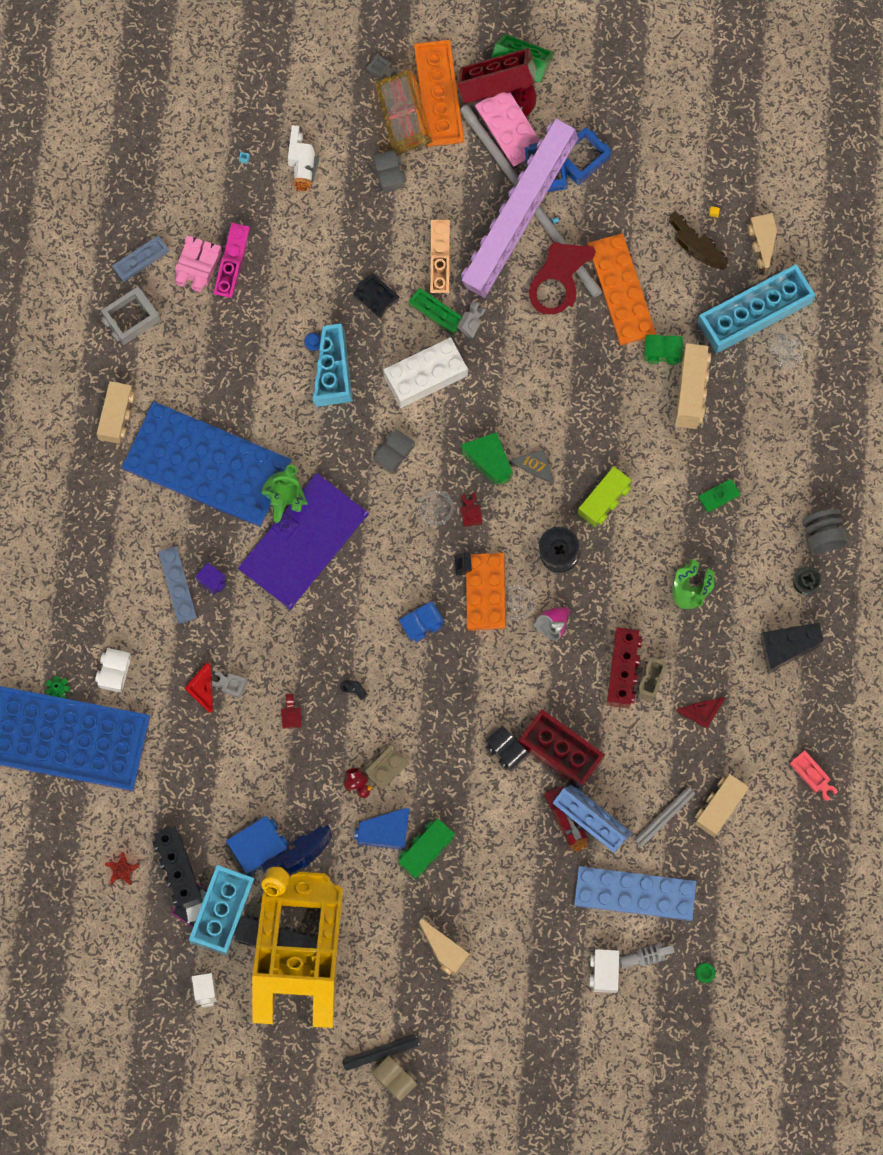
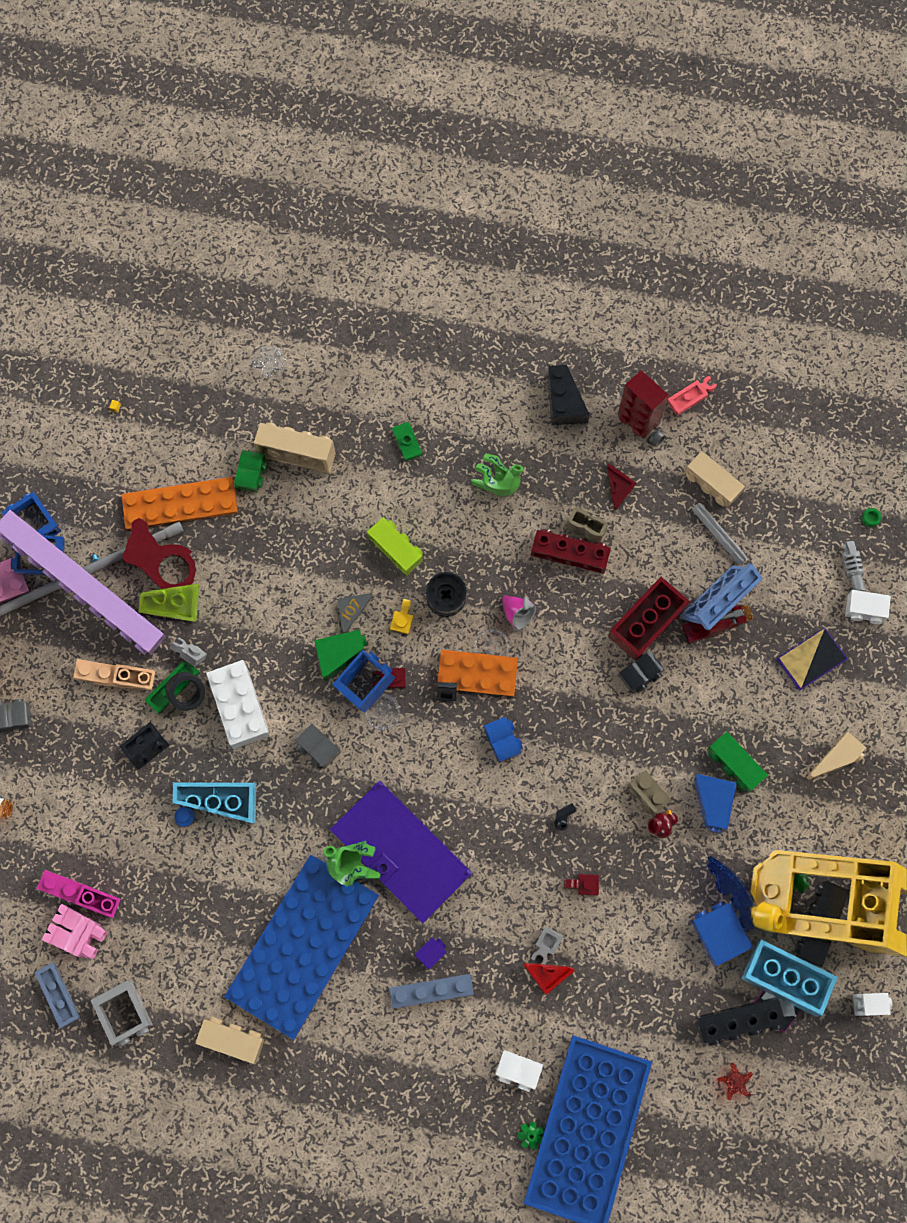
camera: 80 degrees left, 0 degrees up
medium blue plate [574,866,696,921] -> none
dark brown slope [669,211,728,270] -> none
medium azure brick [698,265,815,354] -> none
tan slope [747,213,777,275] -> none
pearl dark grey wheel [793,566,822,596] -> none
dark grey wheel [802,509,850,554] -> none
none -> lime wing [139,583,200,622]
none -> black tyre [165,672,205,711]
none -> blue window [332,650,396,713]
none -> yellow plate [390,599,414,635]
none -> dark red brick [618,370,669,439]
none -> dark grey plate [649,430,666,447]
none -> tile [777,628,848,691]
none -> green plant [793,874,810,893]

